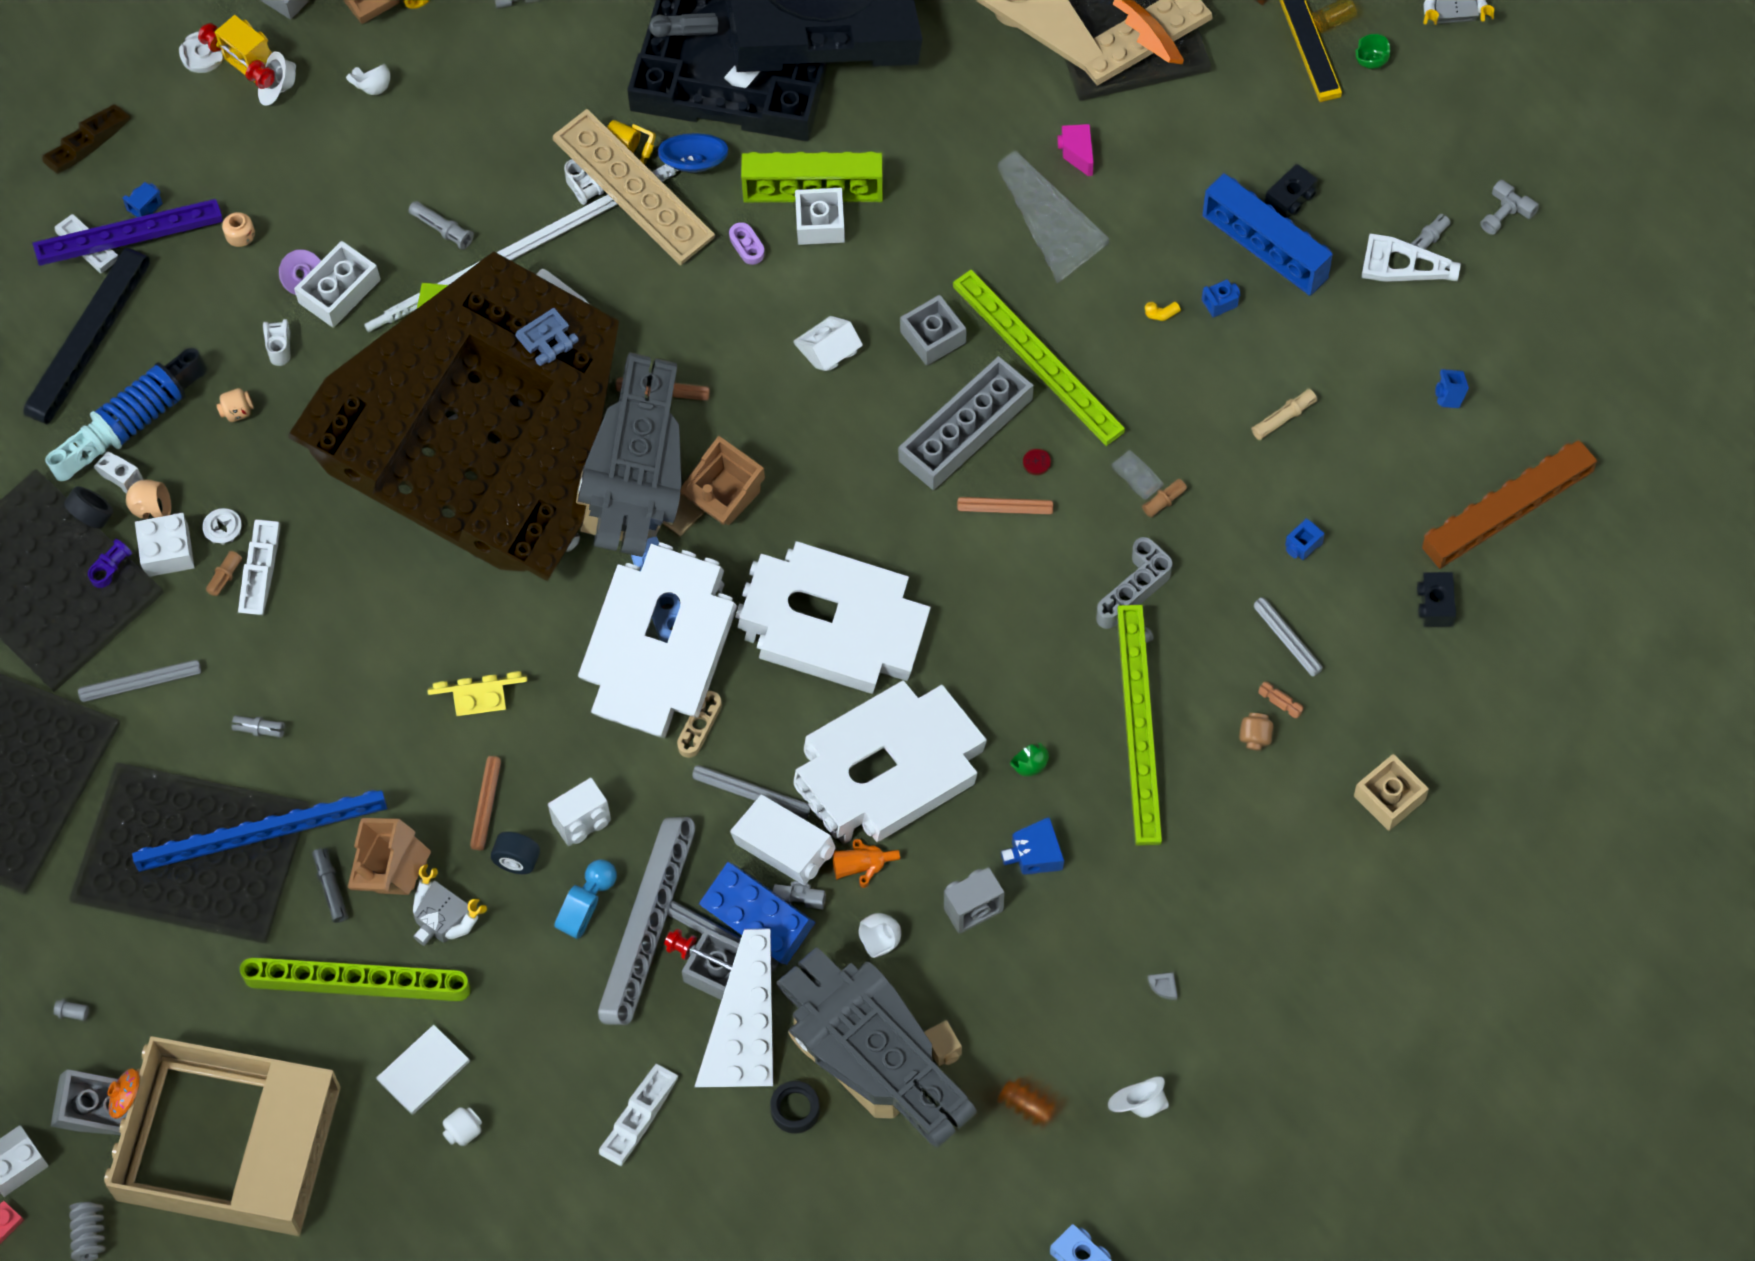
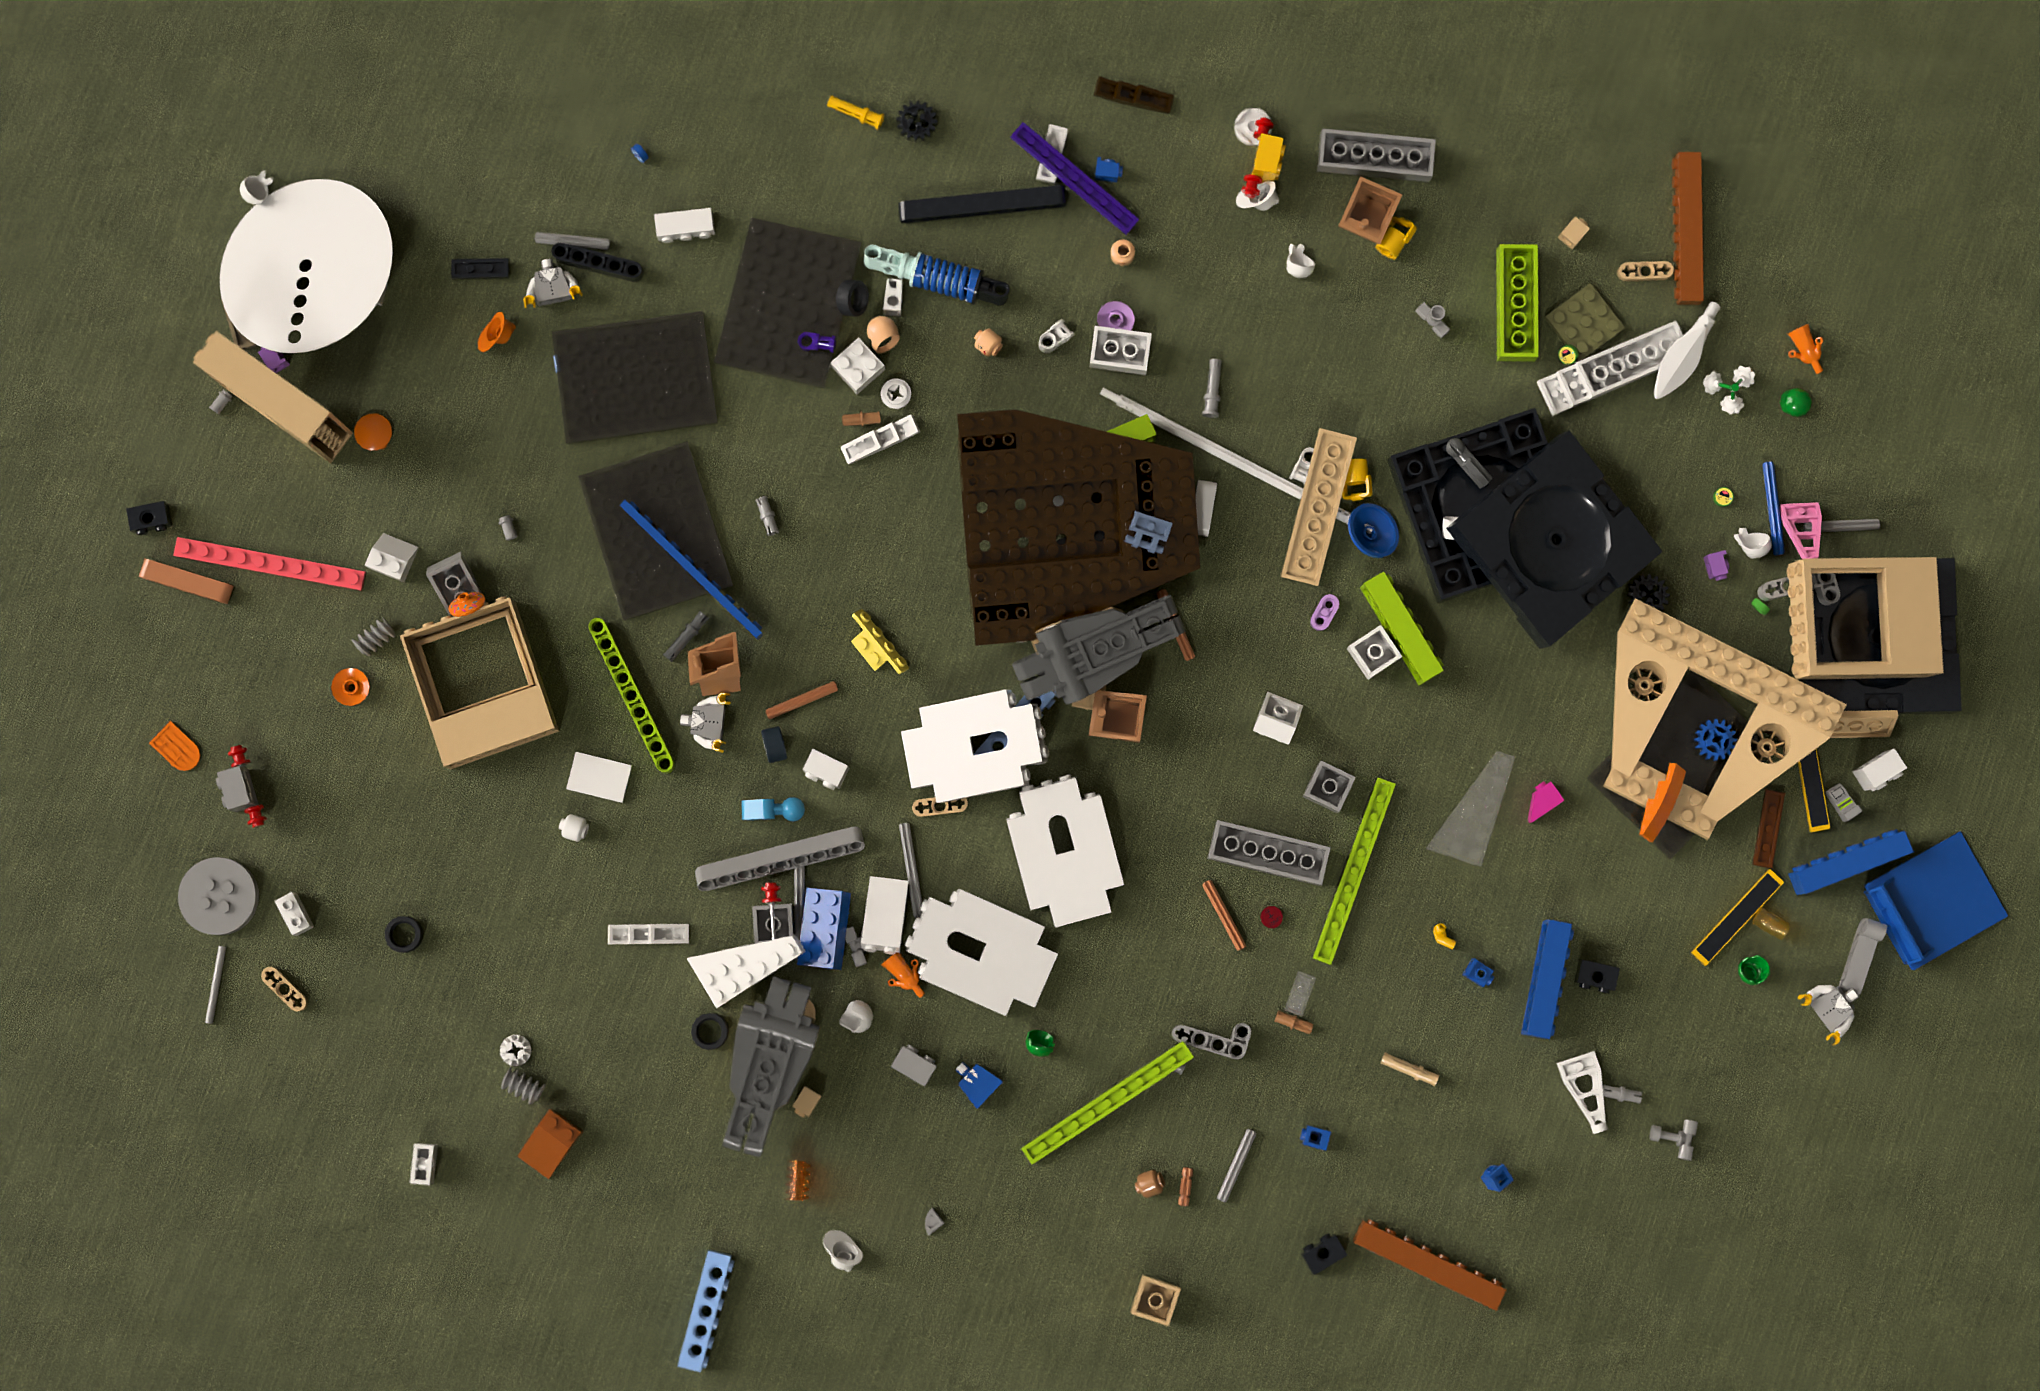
camera: 55 degrees right, 20 degrees up
light grey axle [78,660,201,702] -> none

